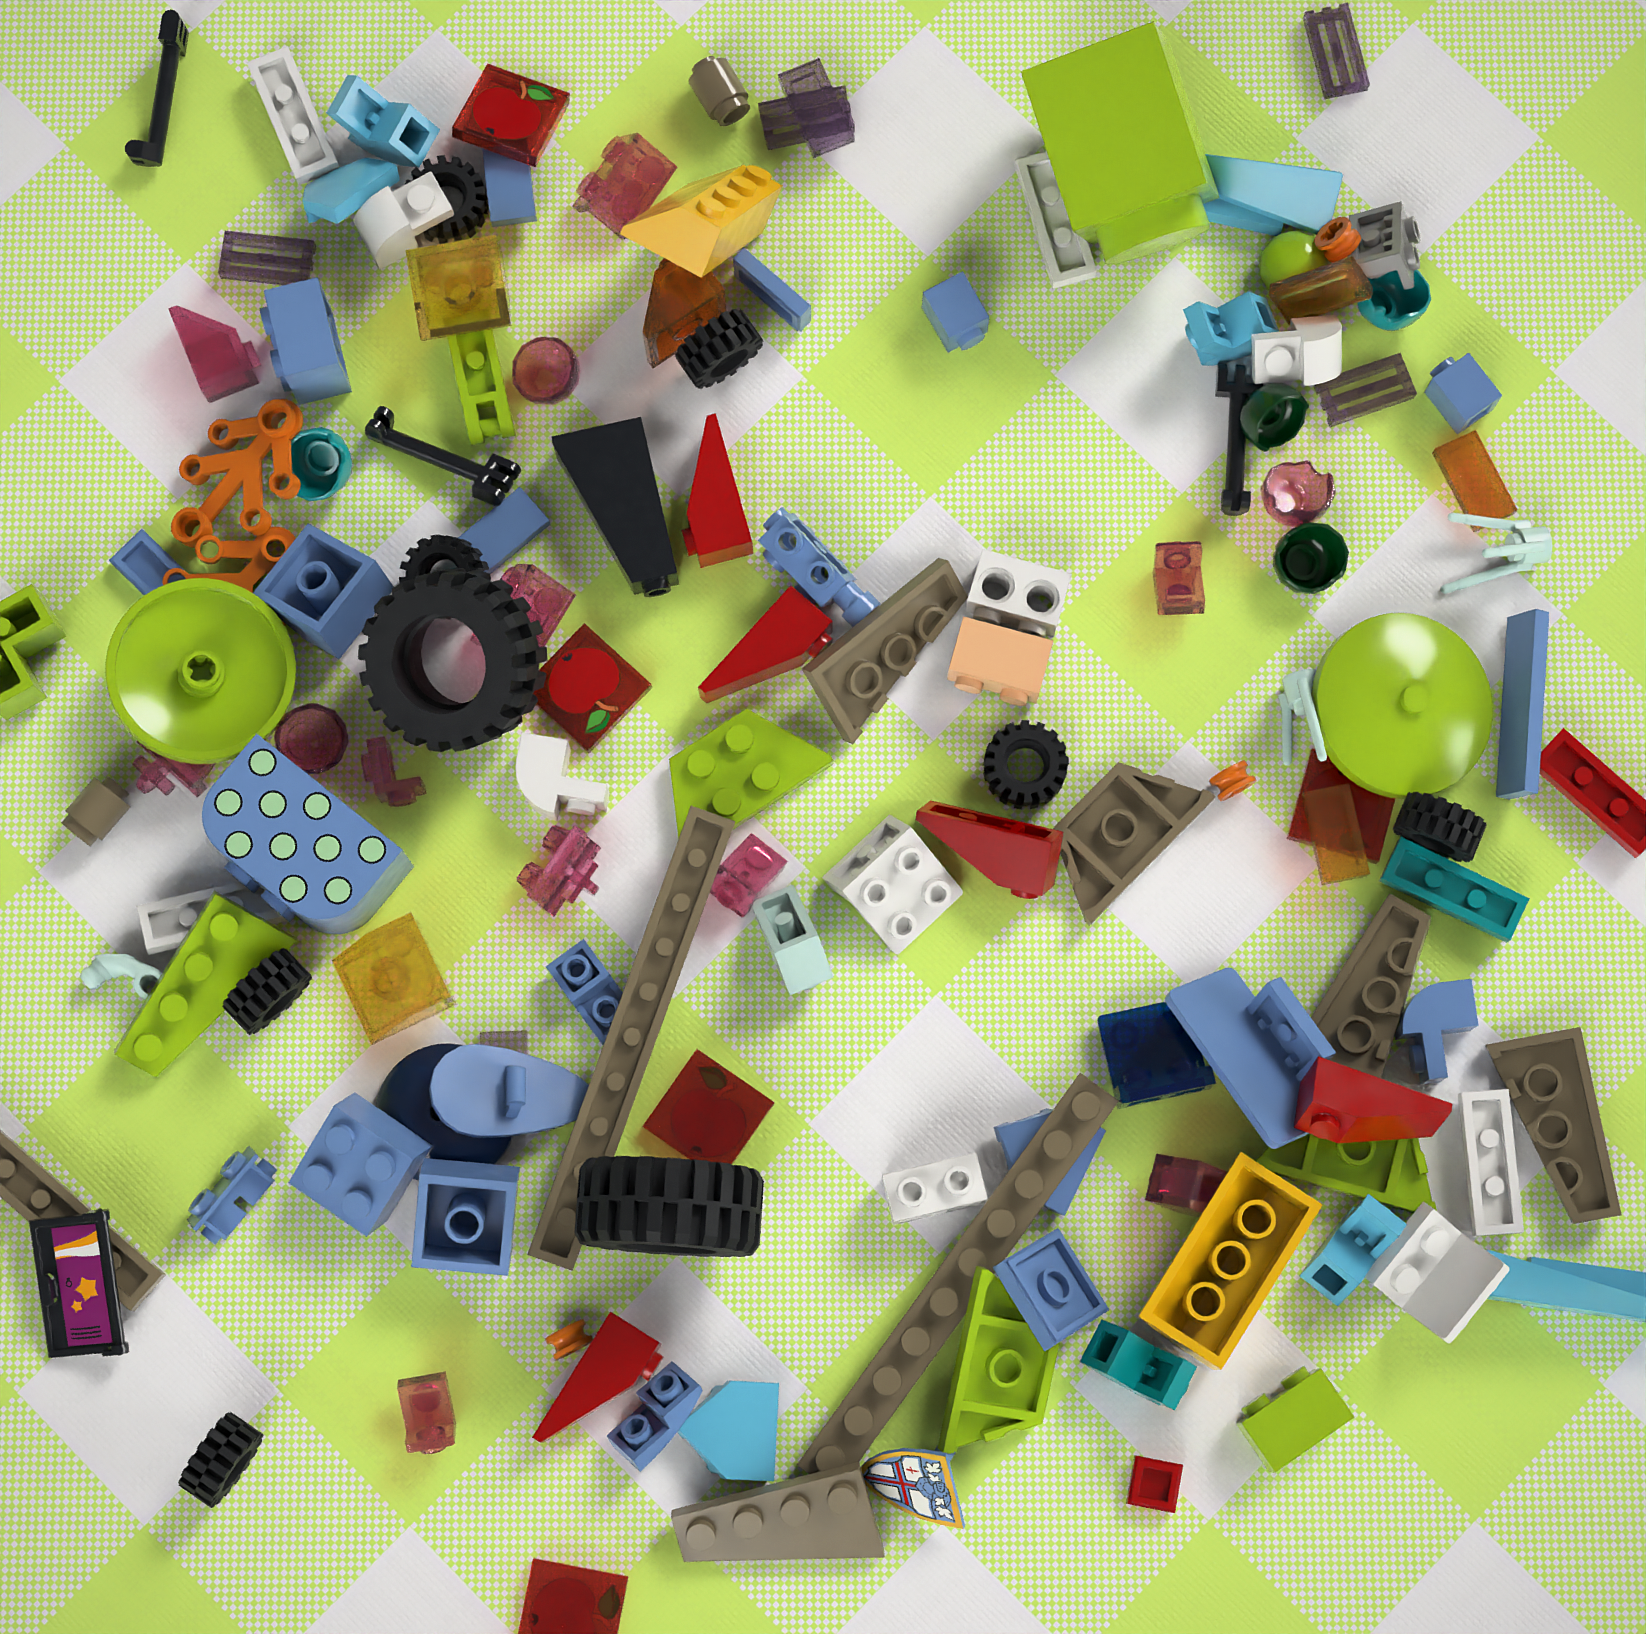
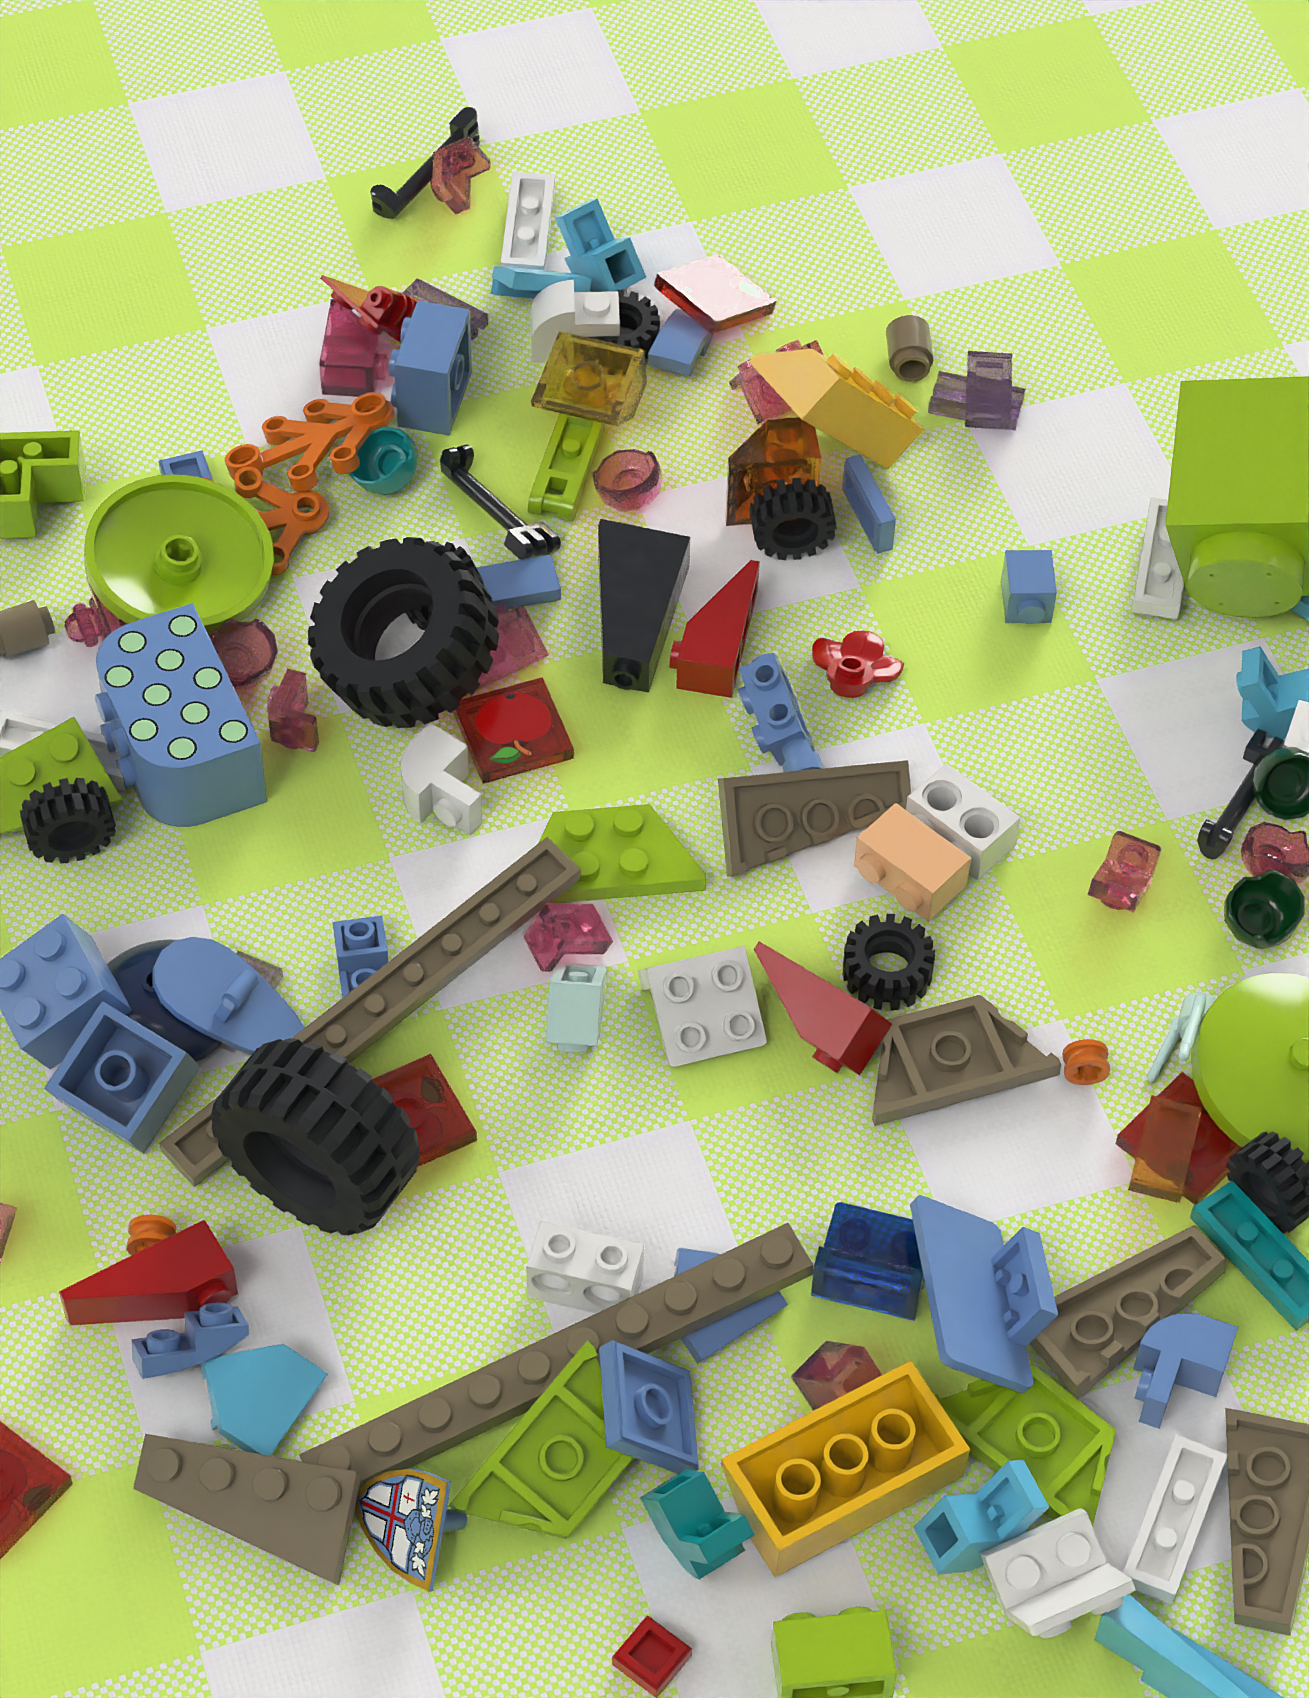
camera: 25 degrees right, 25 degrees down
medium blue slope [253,523,394,659] -> none
clear yellow slope [332,912,457,1045] -> none
clear pink hips [517,825,601,917] -> none
red slope [698,585,833,703] -> none
red slope [1294,1056,1453,1144] -> none
none -> red hinge [320,275,425,342]
none -> bracket [430,137,491,215]
none -> red plate [812,630,904,698]

